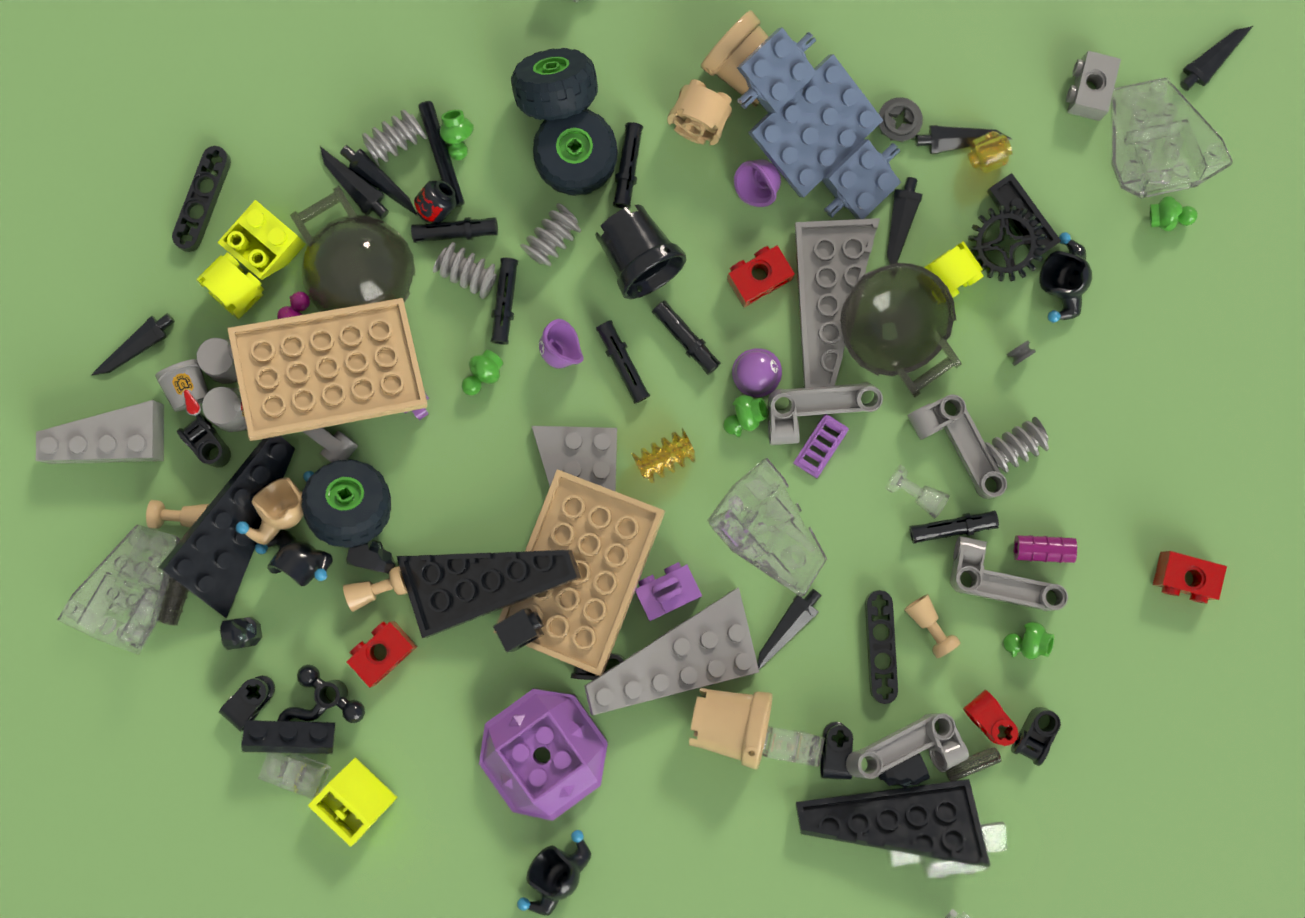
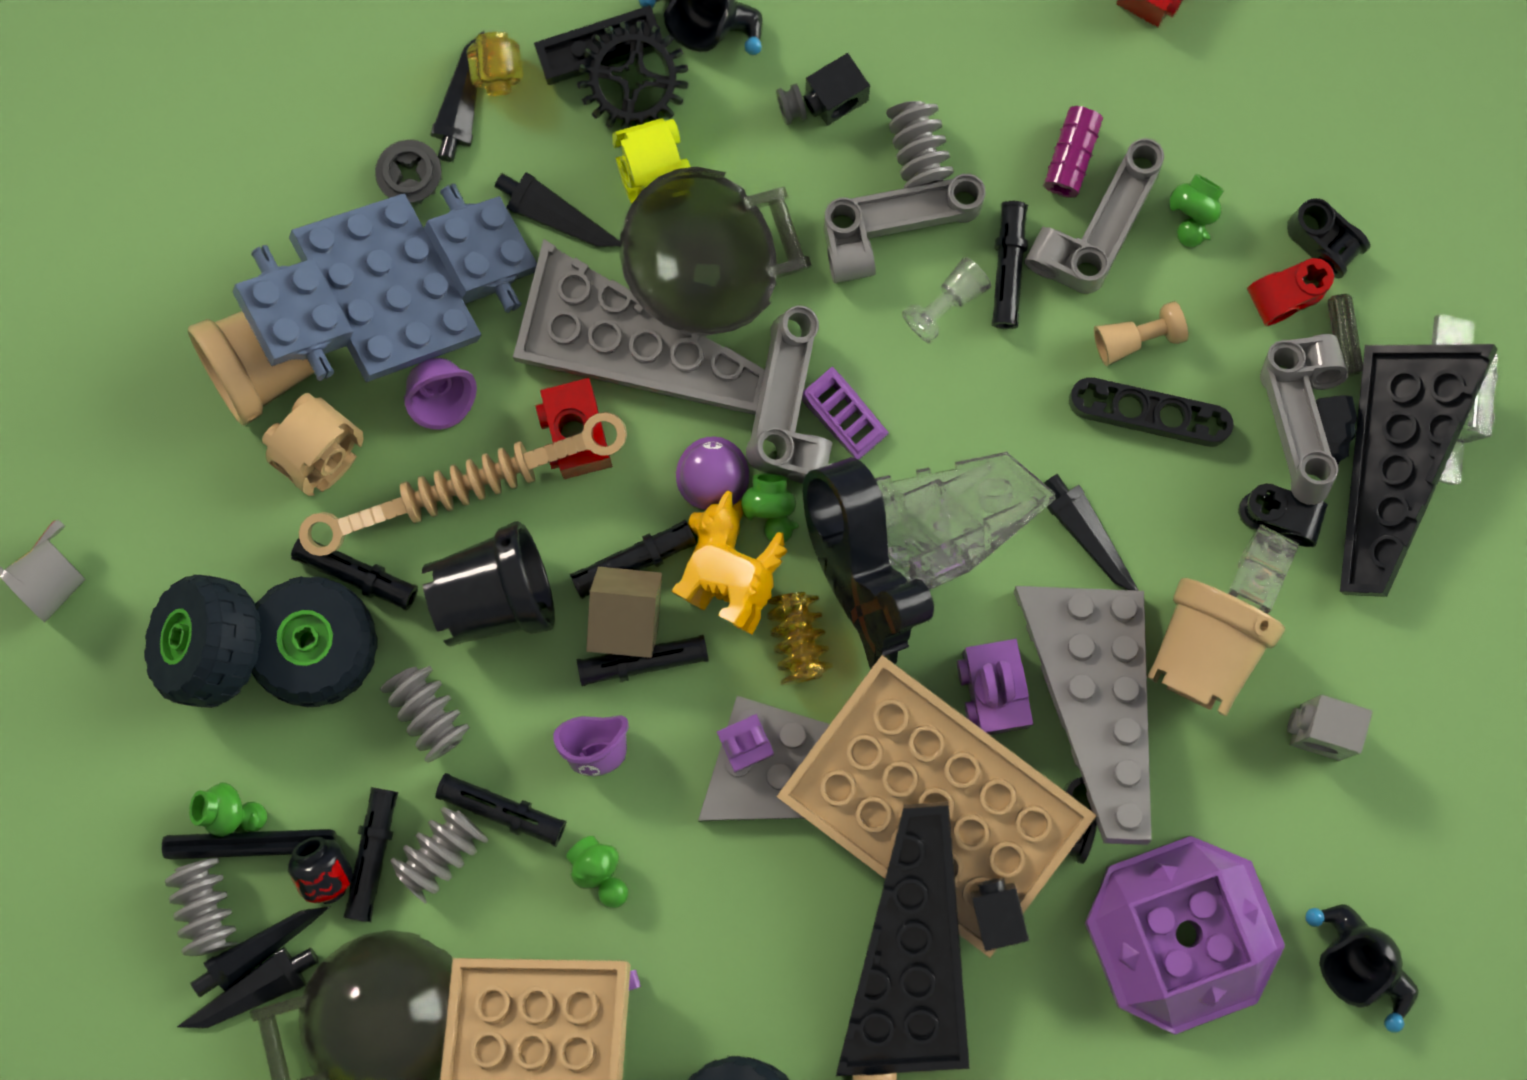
camera: 70 degrees left, 5 degrees down
none -> tan piece [299,412,627,556]
none -> dark tan head [586,566,662,658]
none -> yellow animal [671,491,787,635]
none -> medium lavender tile [717,714,774,773]
none -> black brick [803,53,870,126]
none -> black animal [803,457,934,669]
none -> light grey brick [1287,695,1373,761]

